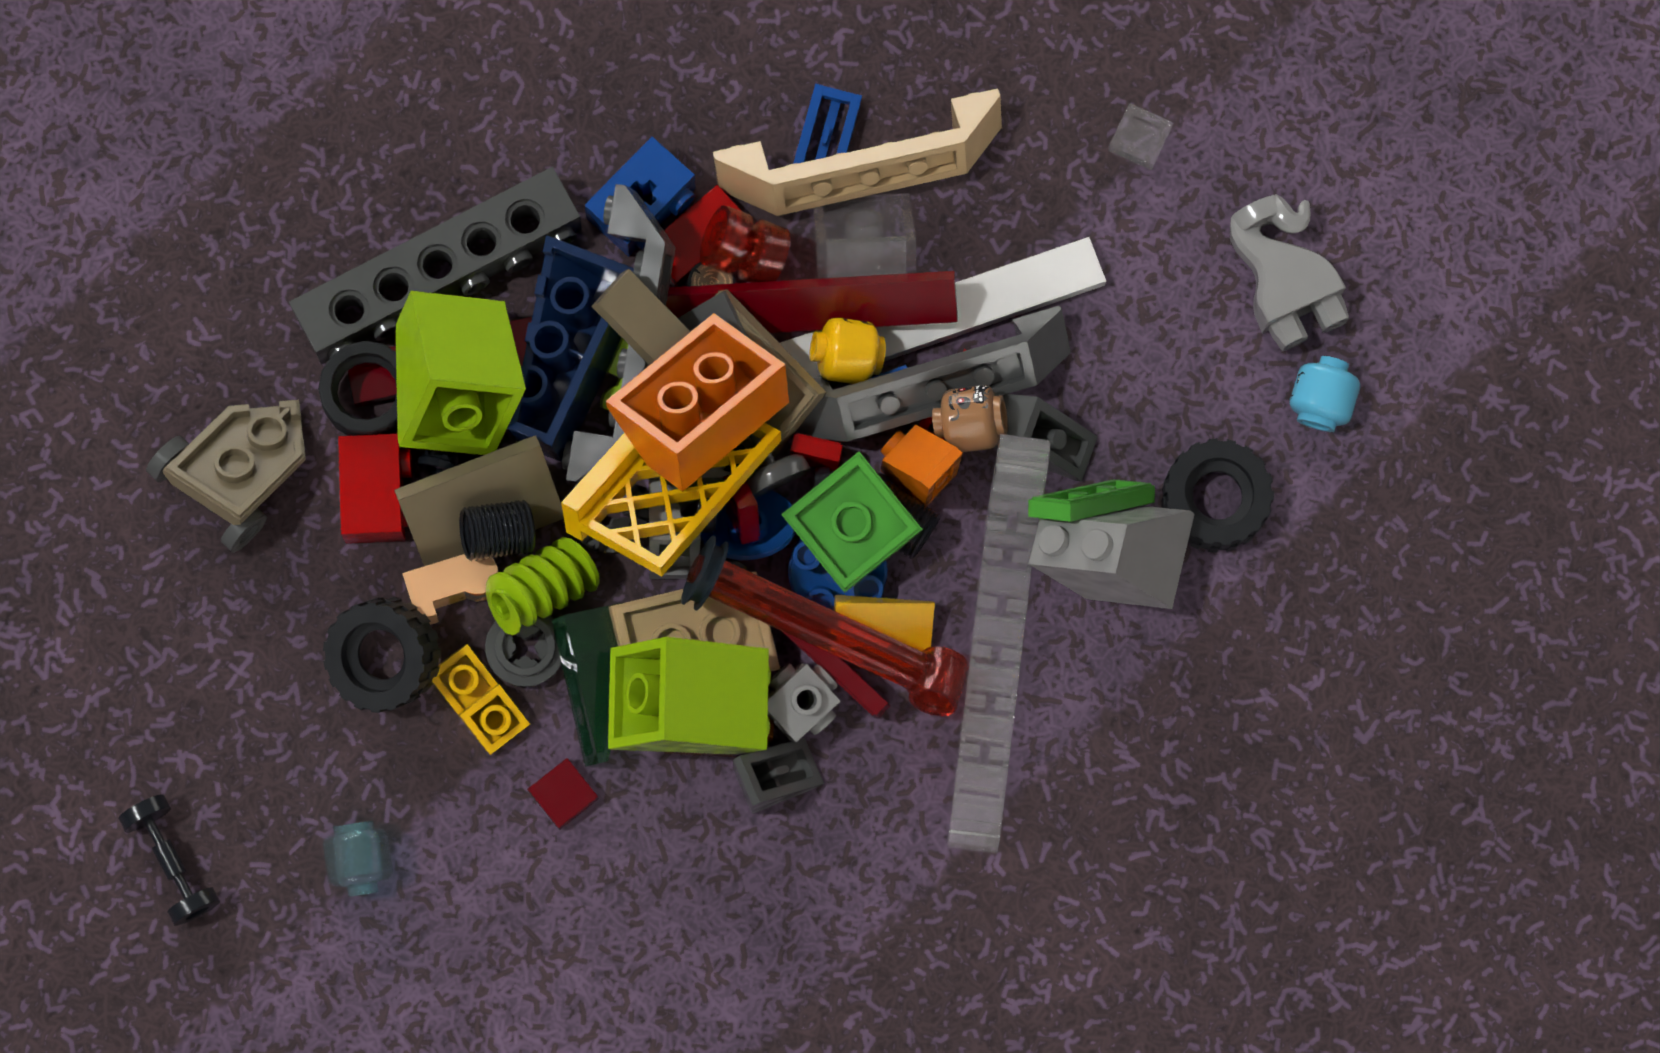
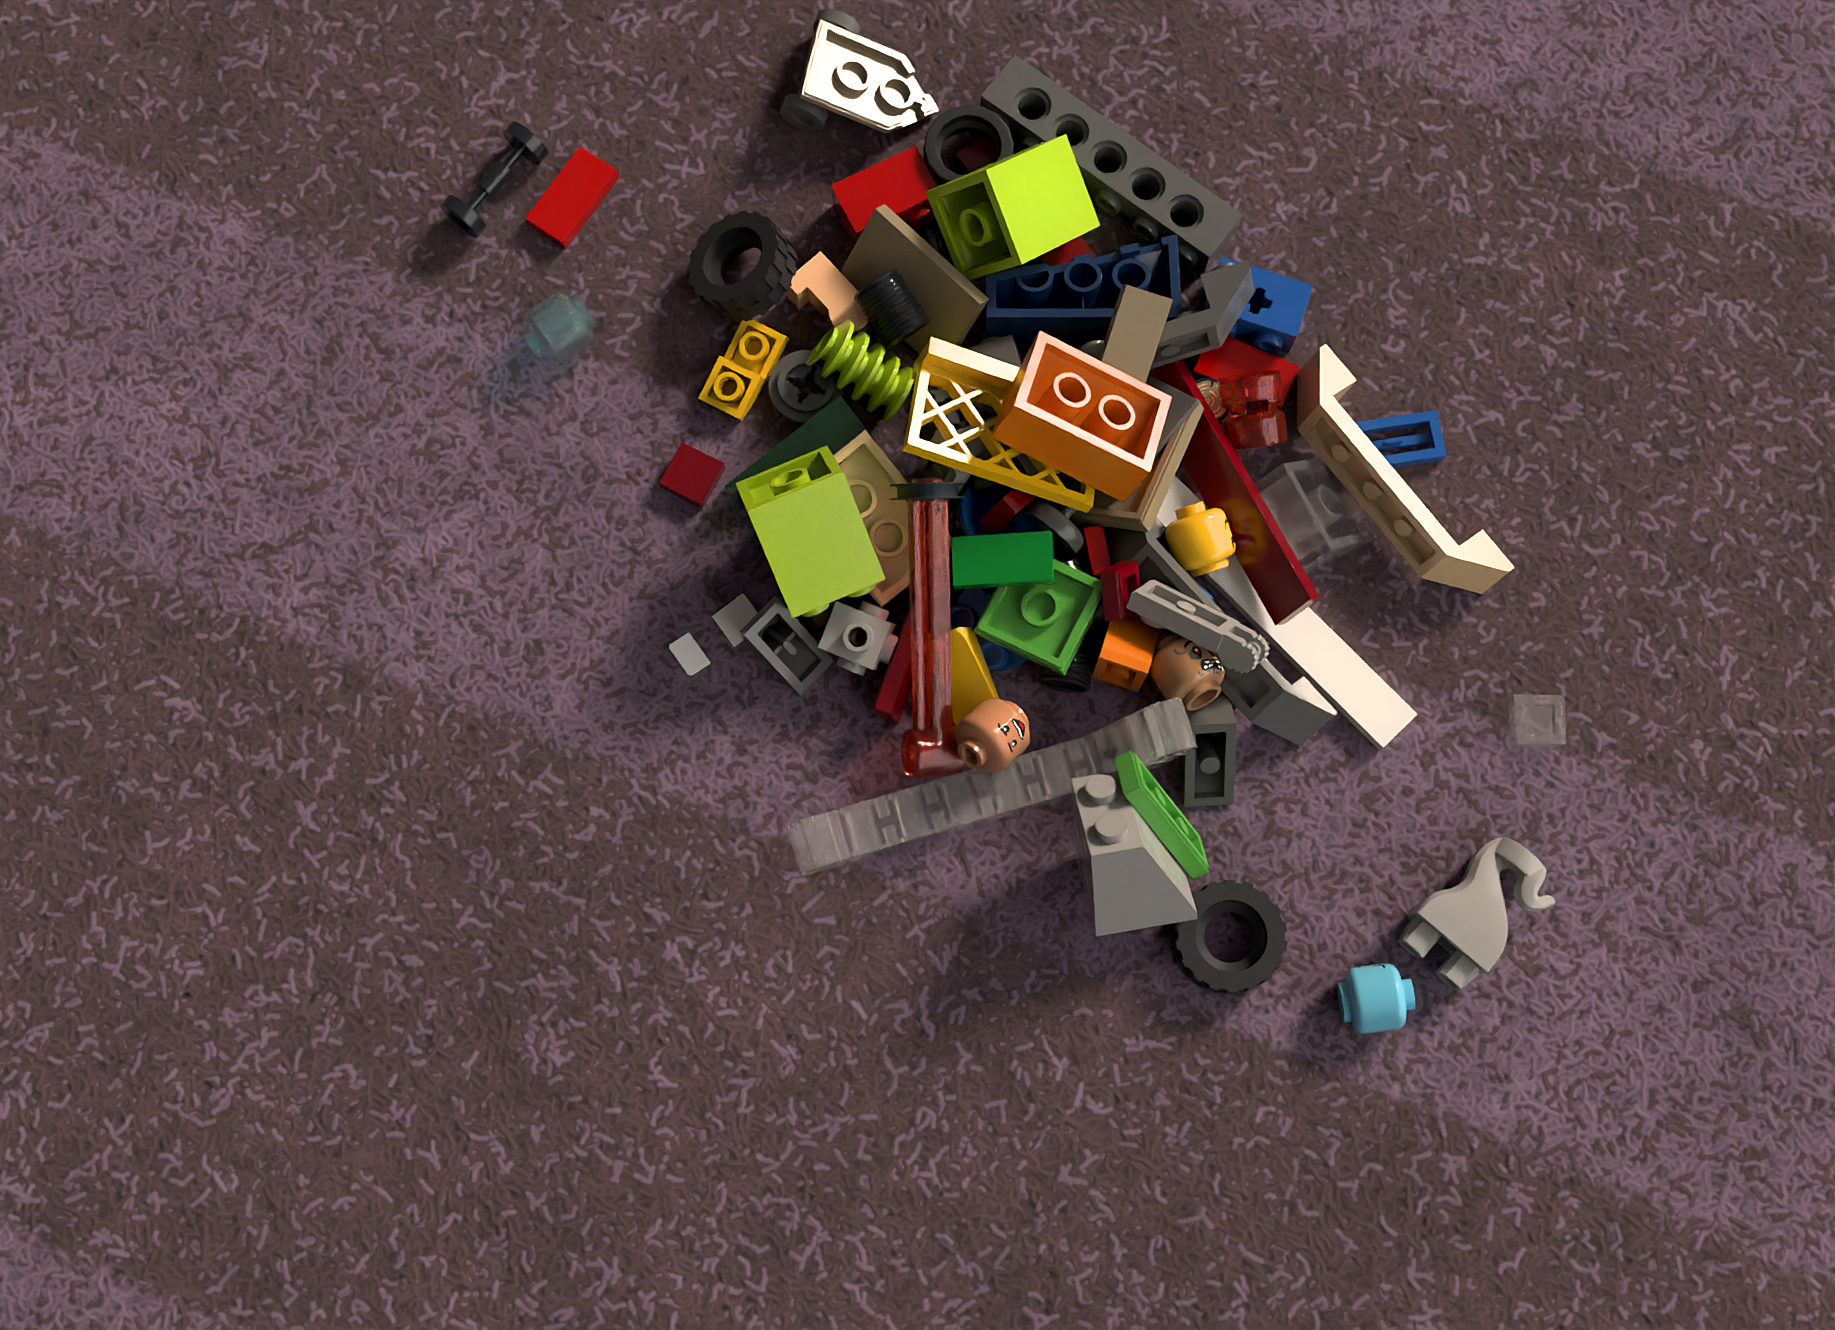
camera: 75 degrees right, 0 degrees up
none -> red tile [525,146,620,249]
none -> white sticker [669,594,758,676]
none -> green tile [952,531,1055,589]
none -> nougat head [955,698,1030,774]
none -> dark red tile [1100,561,1141,621]
none -> light grey hinge [1126,579,1270,674]

